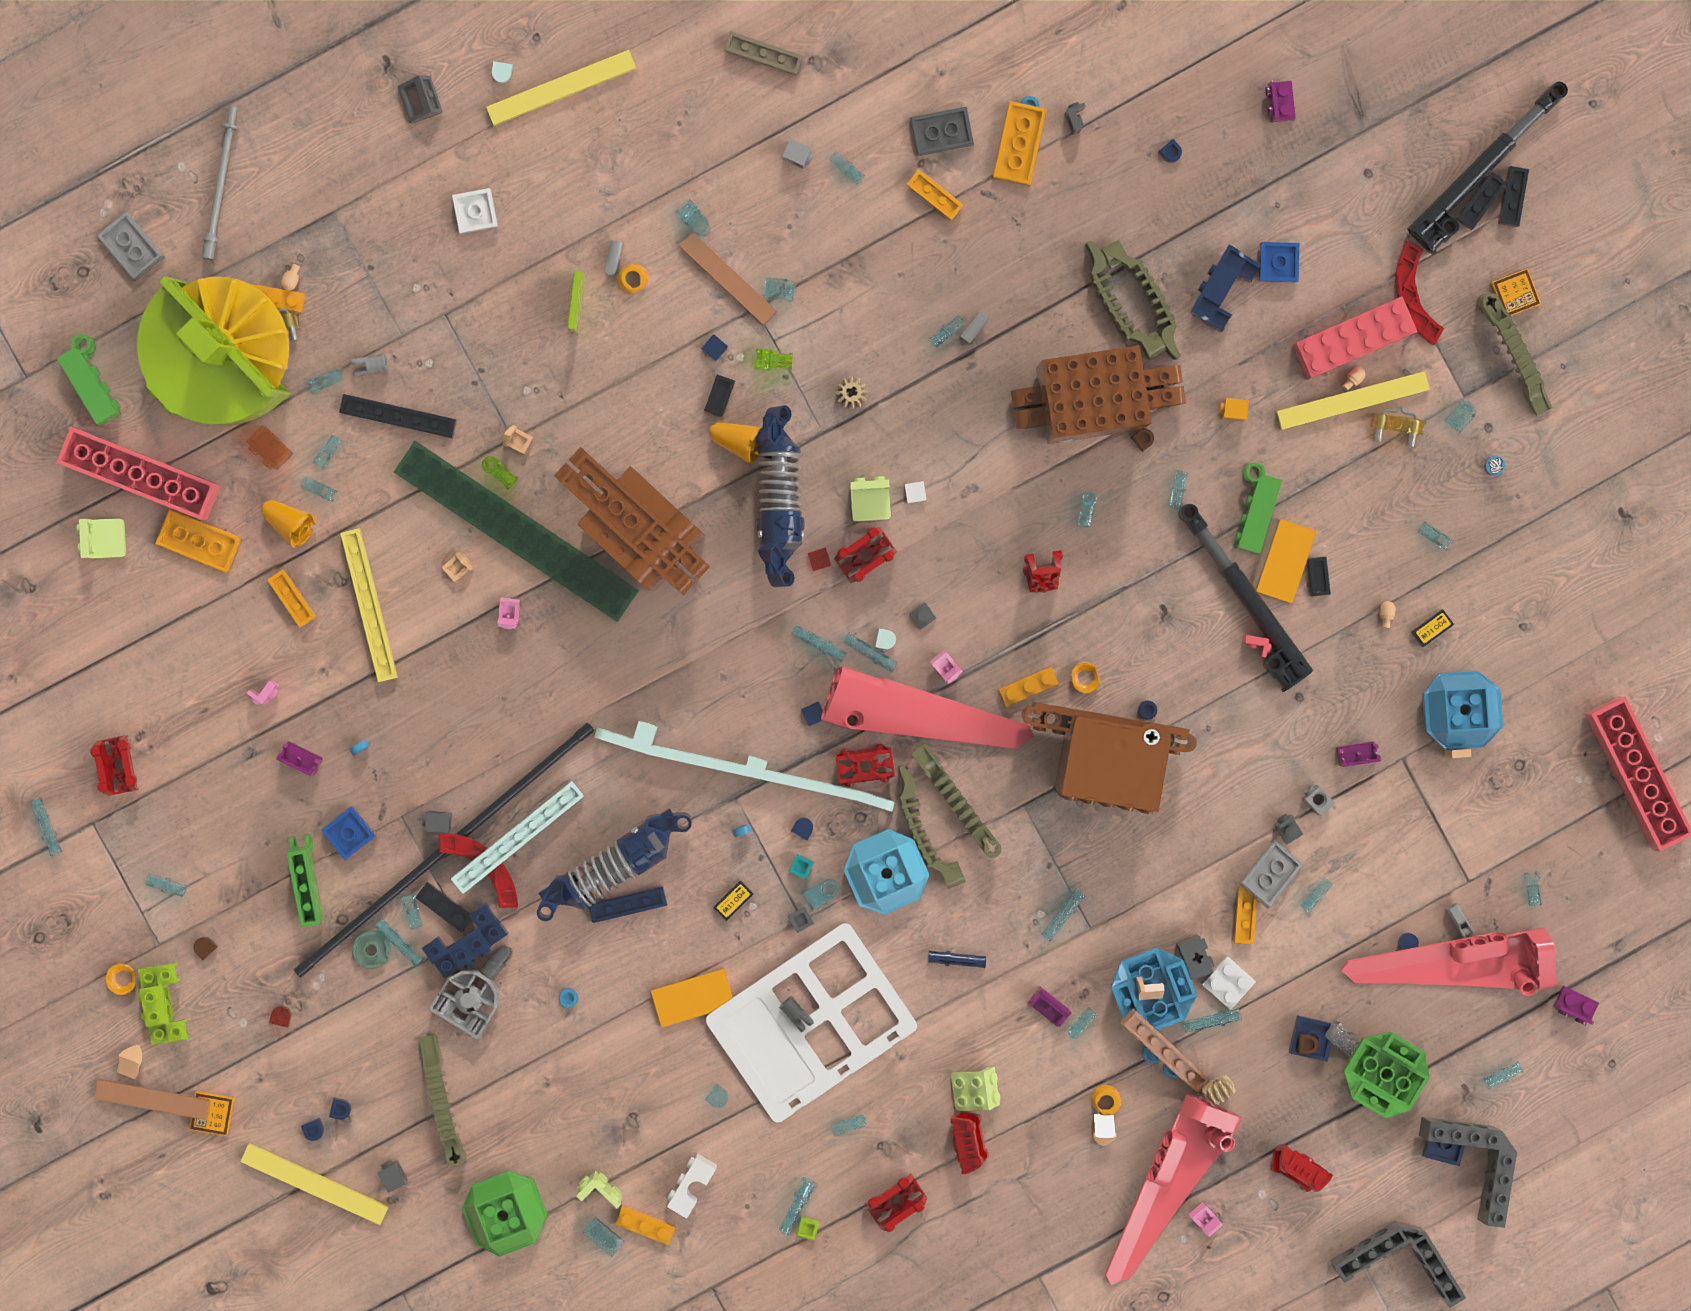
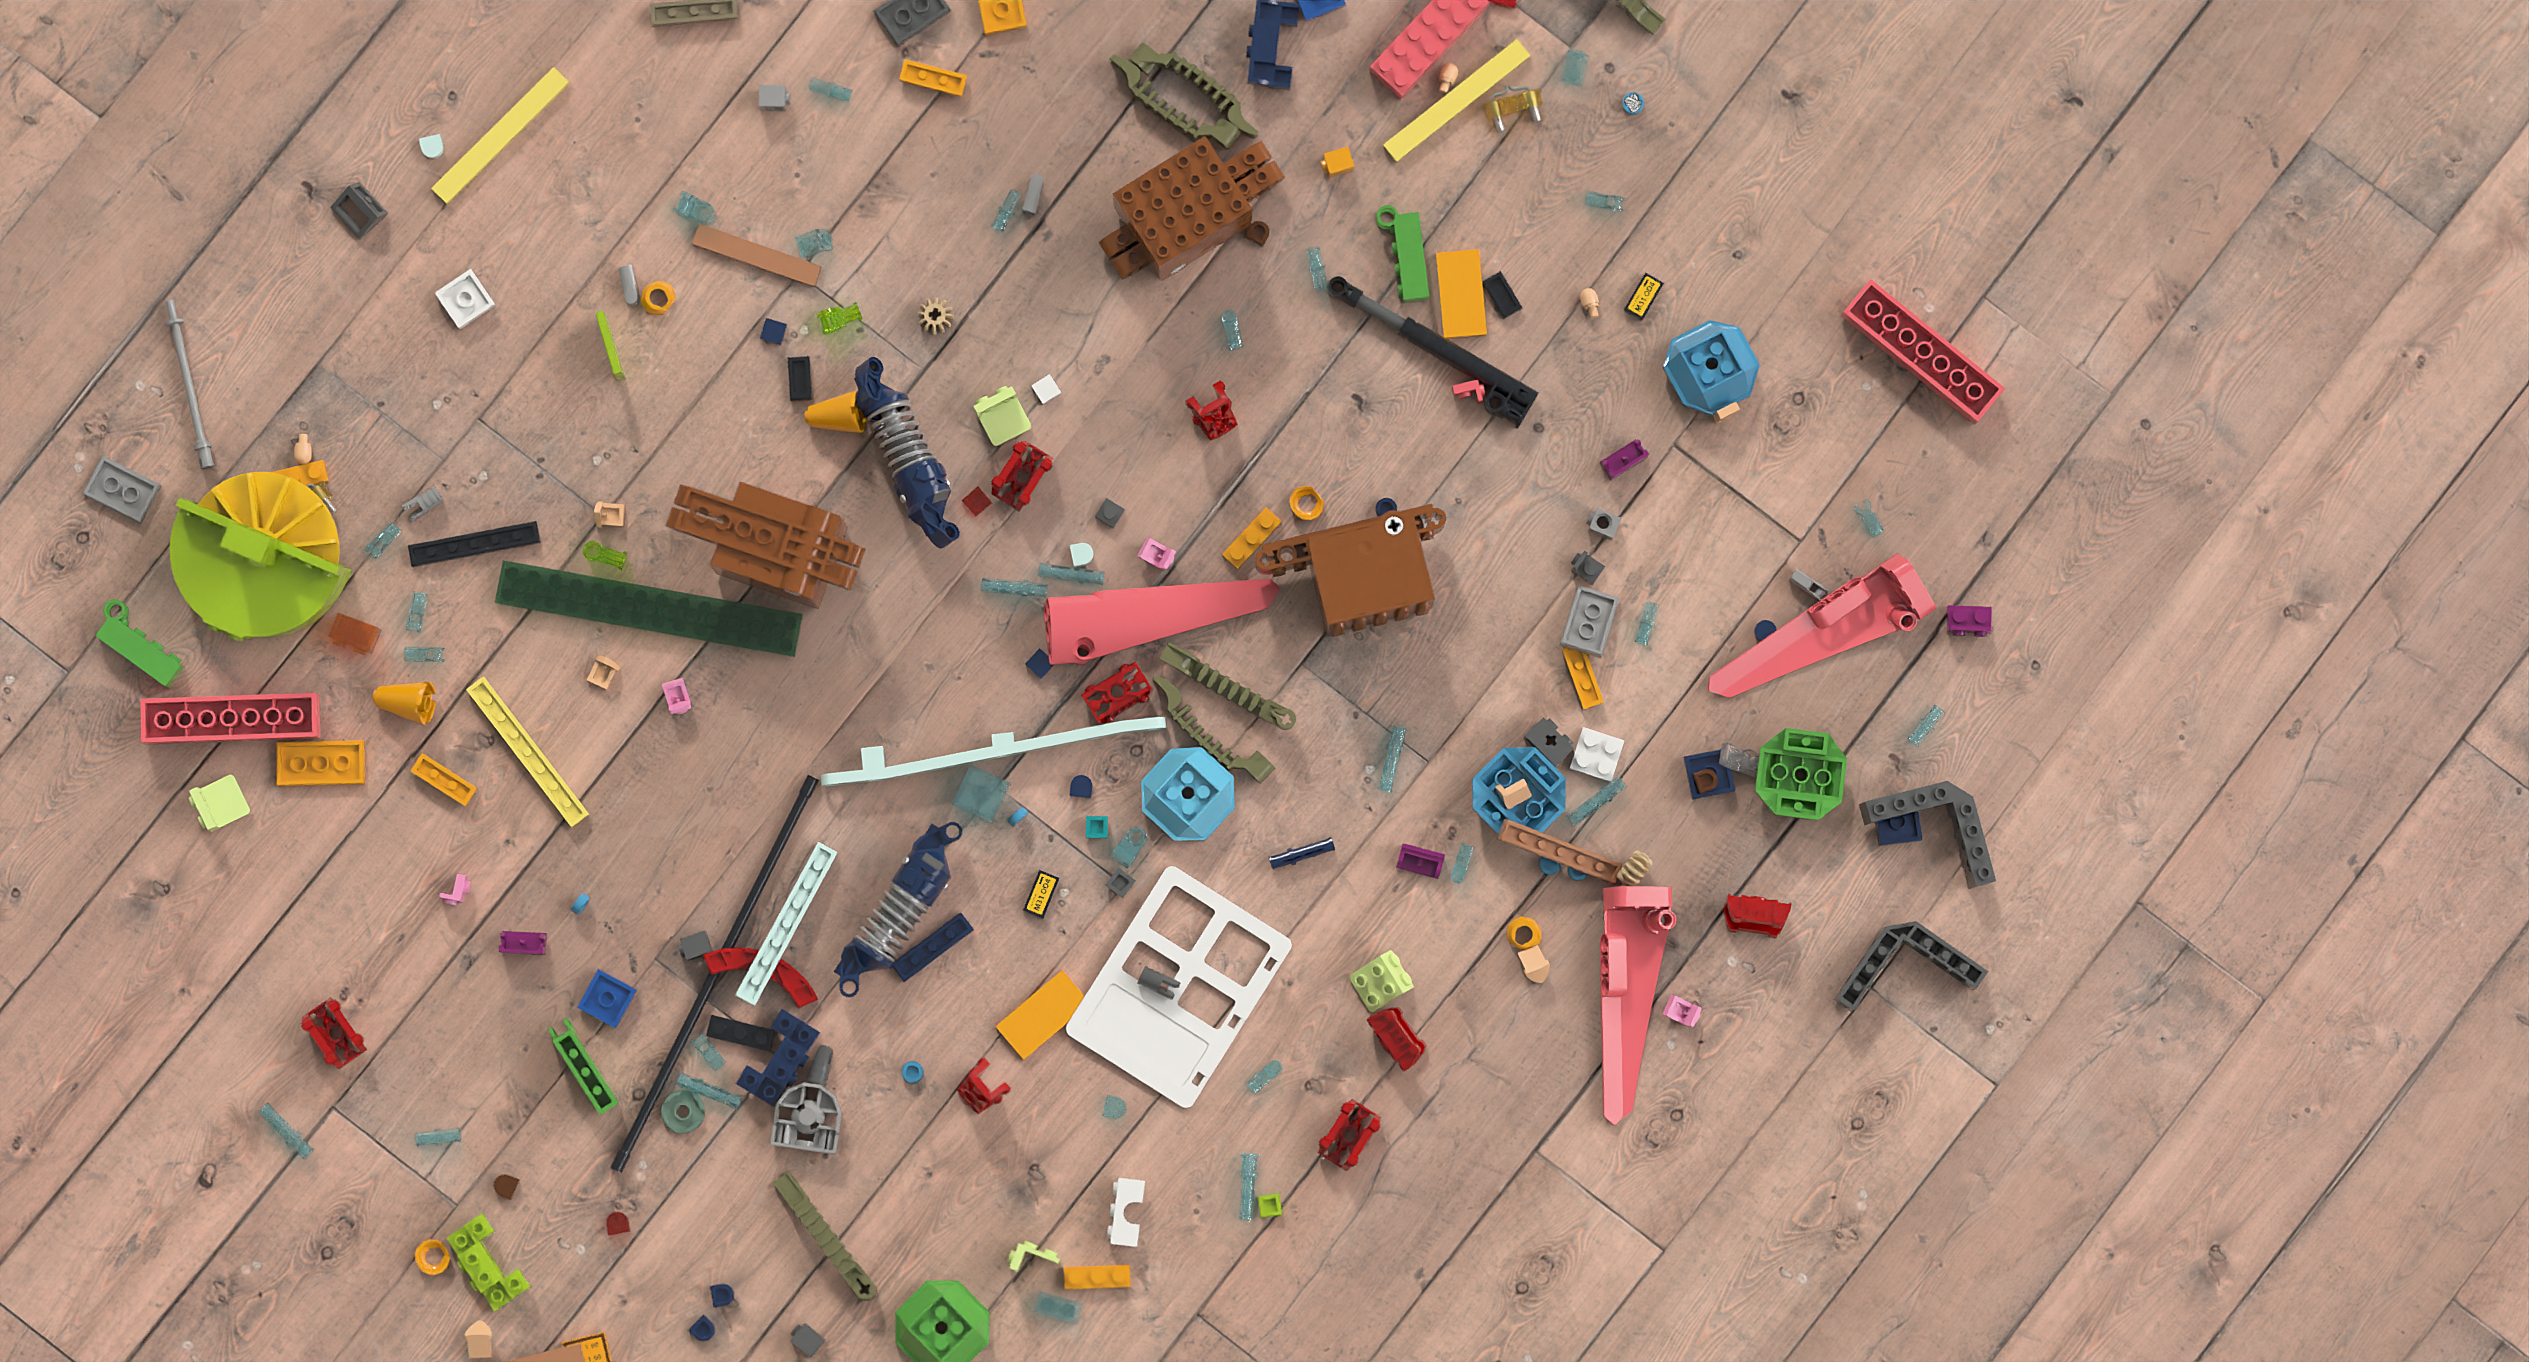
camera: 30 degrees left, 5 degrees down
none -> clear light blue brick [952,764,1011,824]
none -> red piece [957,1058,1011,1114]

